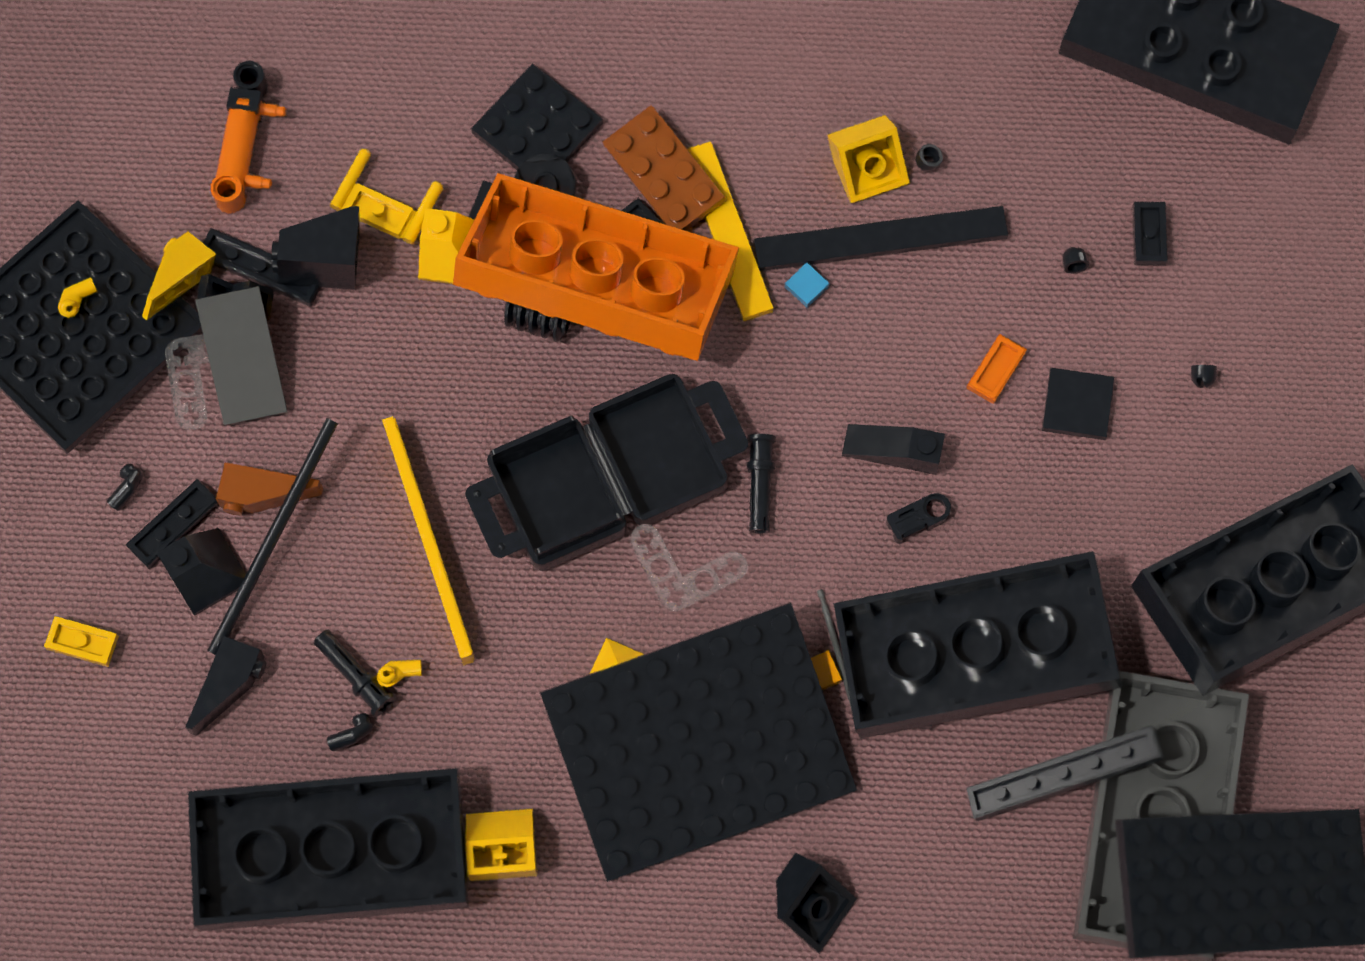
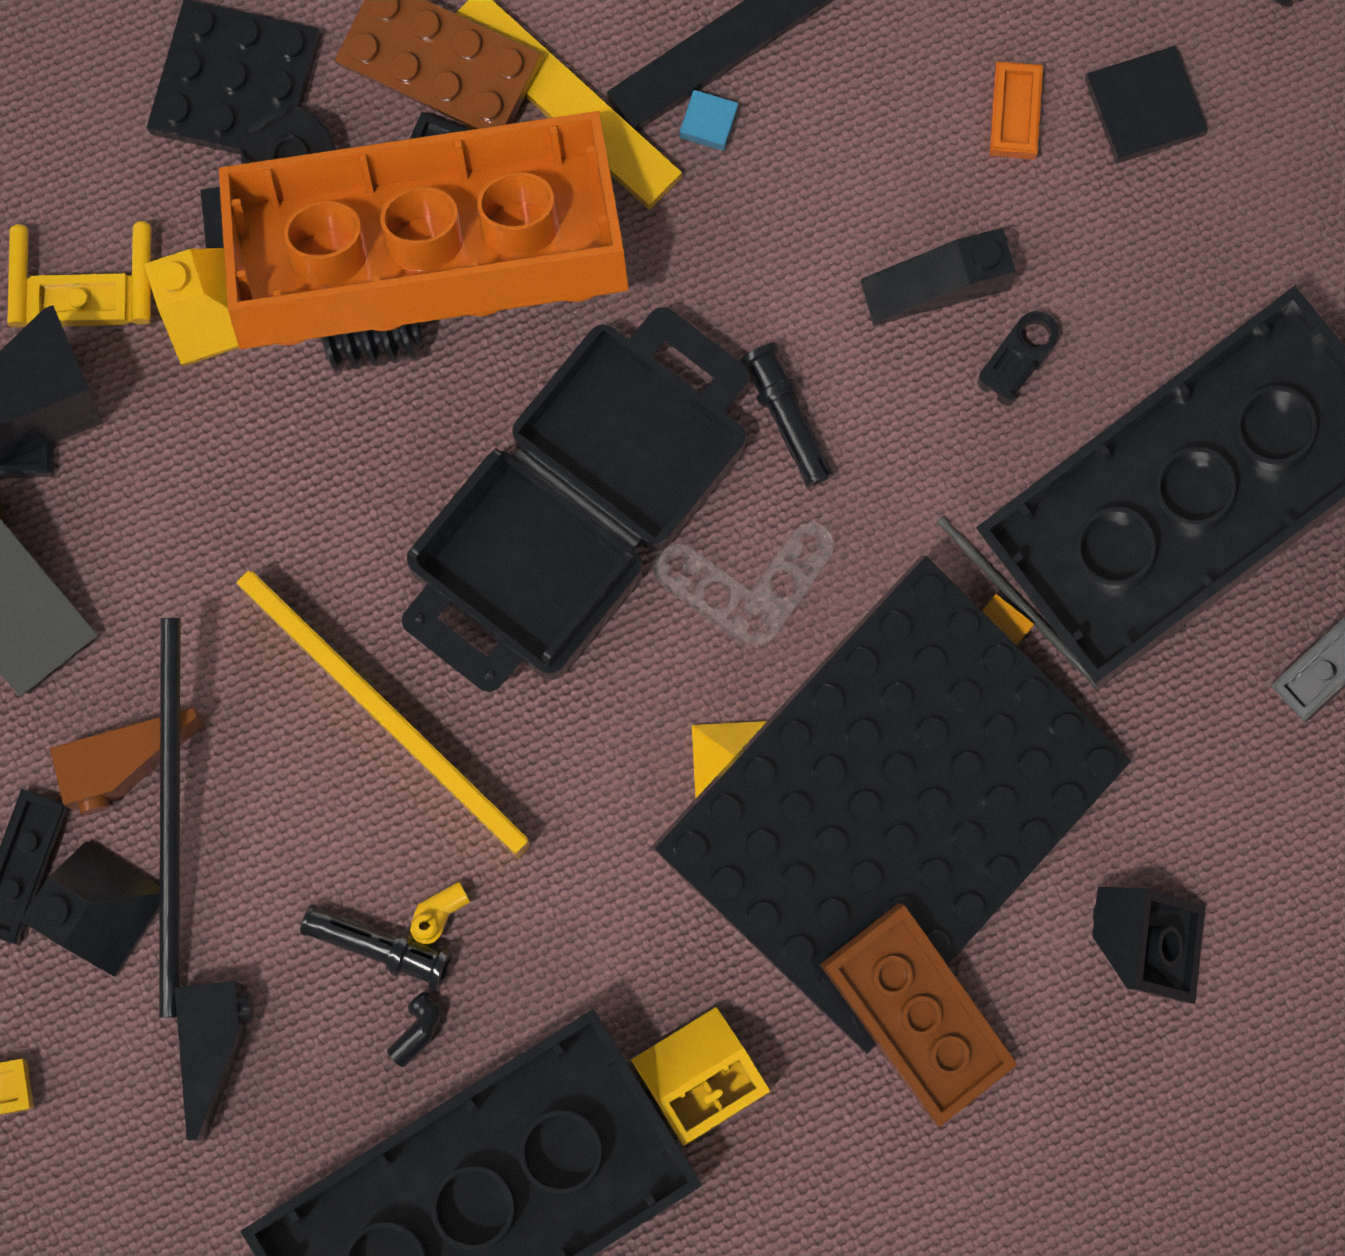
camera: 25 degrees left, 5 degrees up
none -> dark orange plate [820,903,1018,1127]

